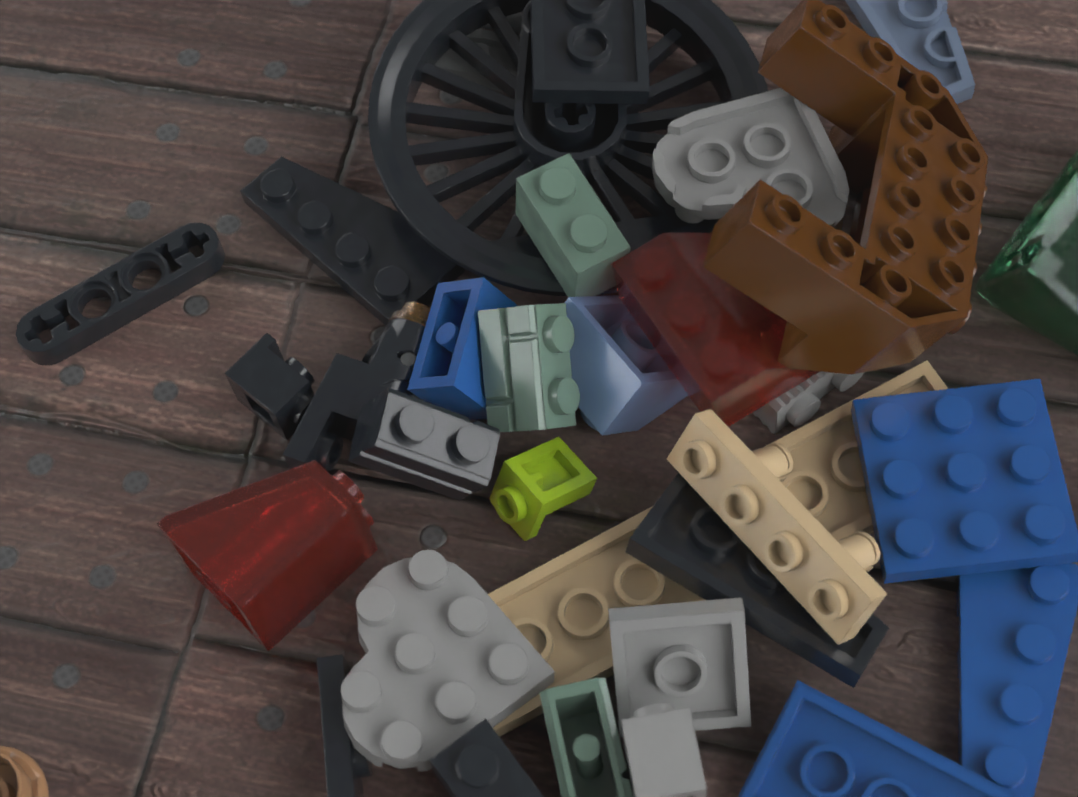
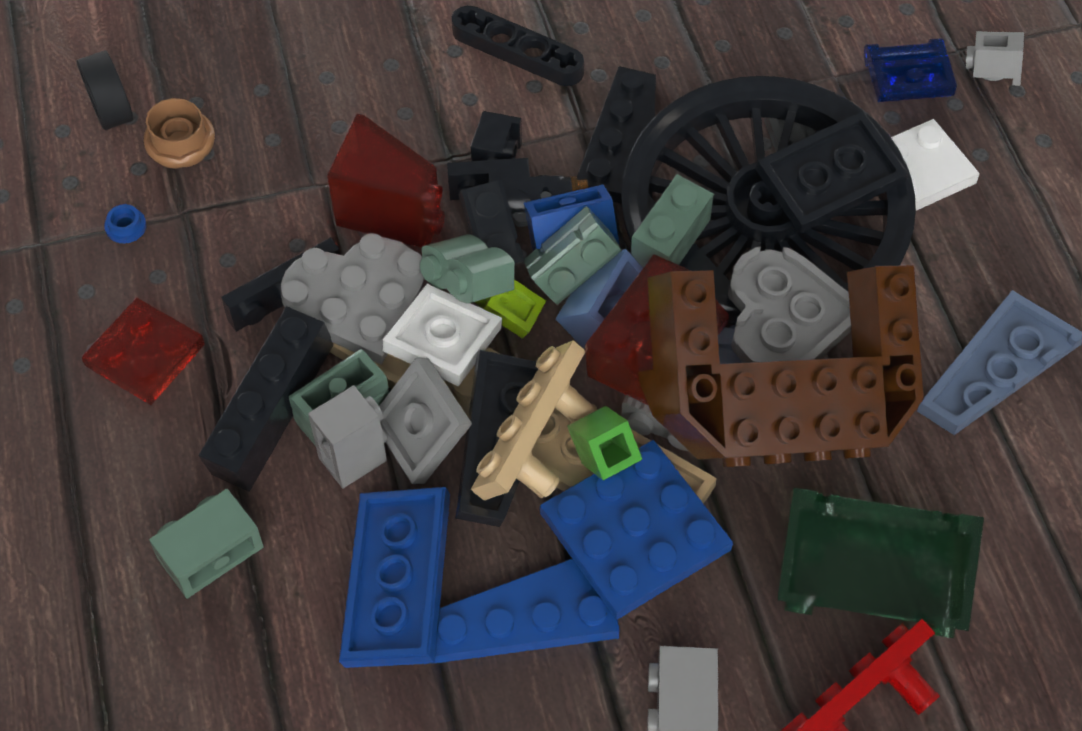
camera: 55 degrees right, 5 degrees down
none -> white plate [383,284,502,387]
none -> sand green brick [420,234,515,303]
none -> bright green brick [567,406,642,480]

